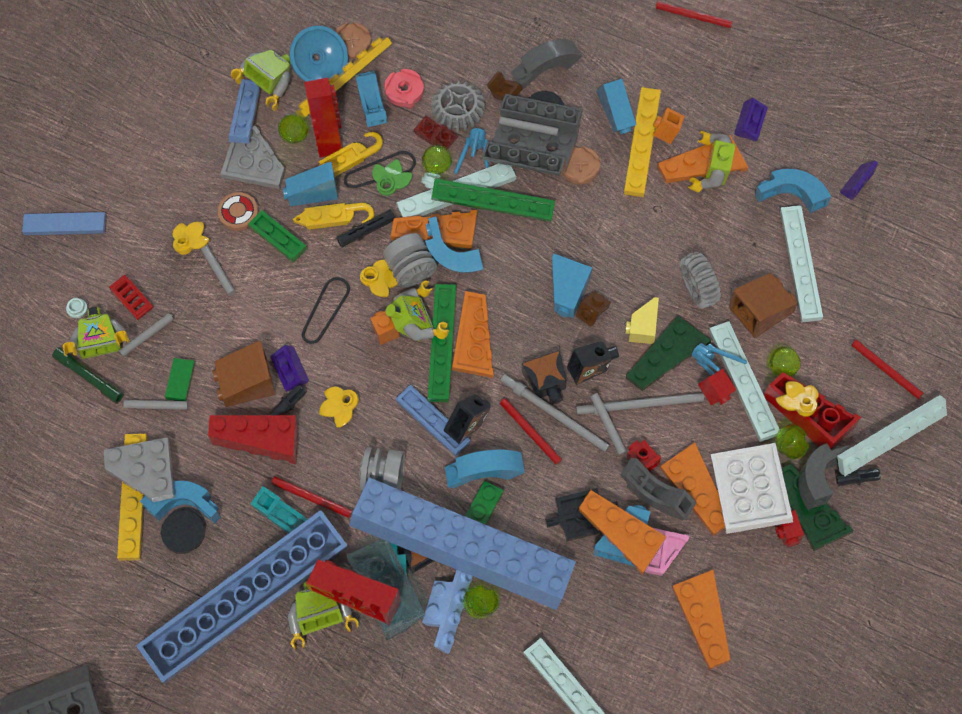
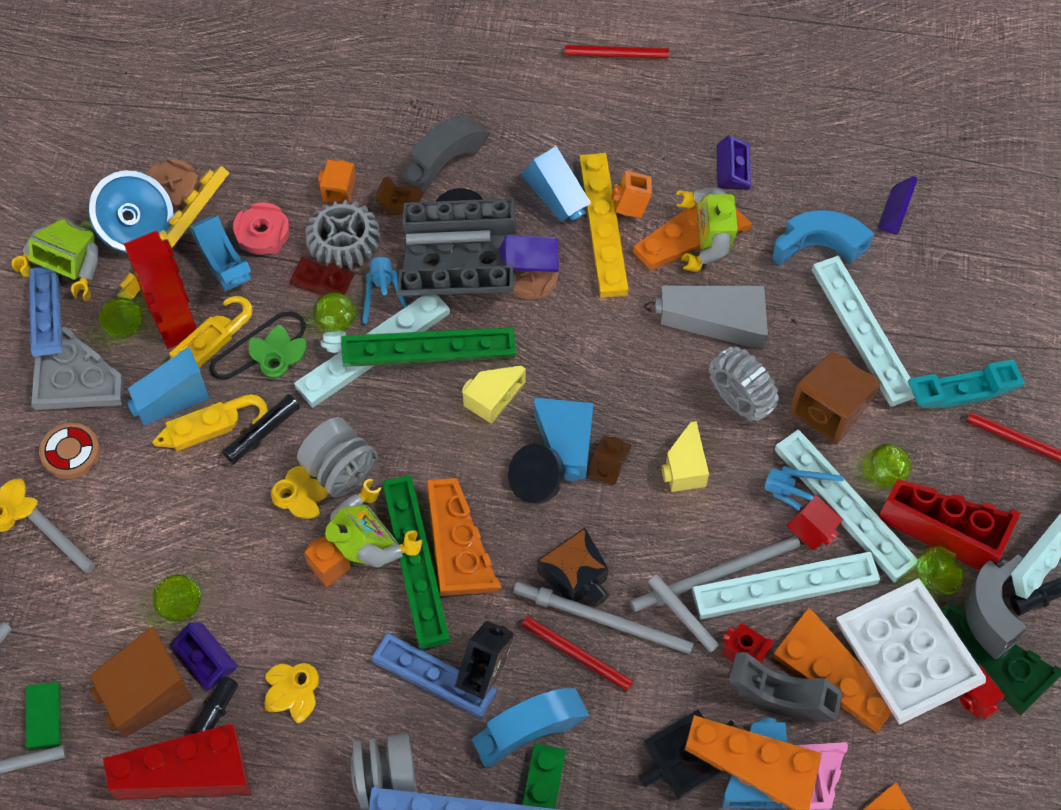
camera: 20 degrees left, 5 degrees down
green plate [248,210,307,263] -> none
black piece [302,277,350,344] -> none
orange wing [391,210,477,249] -> none
dark azure arch [425,217,483,273] -> none
black torso [567,341,619,385] -> none
dark green wing [626,316,711,391] -> none
yellow plate [776,381,819,416] -> none
none -> clear neon green hair [152,574,202,622]
none -> orange brick [318,159,356,204]
none -> light yellow slope [462,366,526,424]
none -> dark purple slope [499,235,559,272]
none -> black tile [508,443,564,504]
none -> light grey slope [655,286,768,349]
none -> light aqua plate [692,552,880,620]
none -> teal slope [908,359,1025,408]

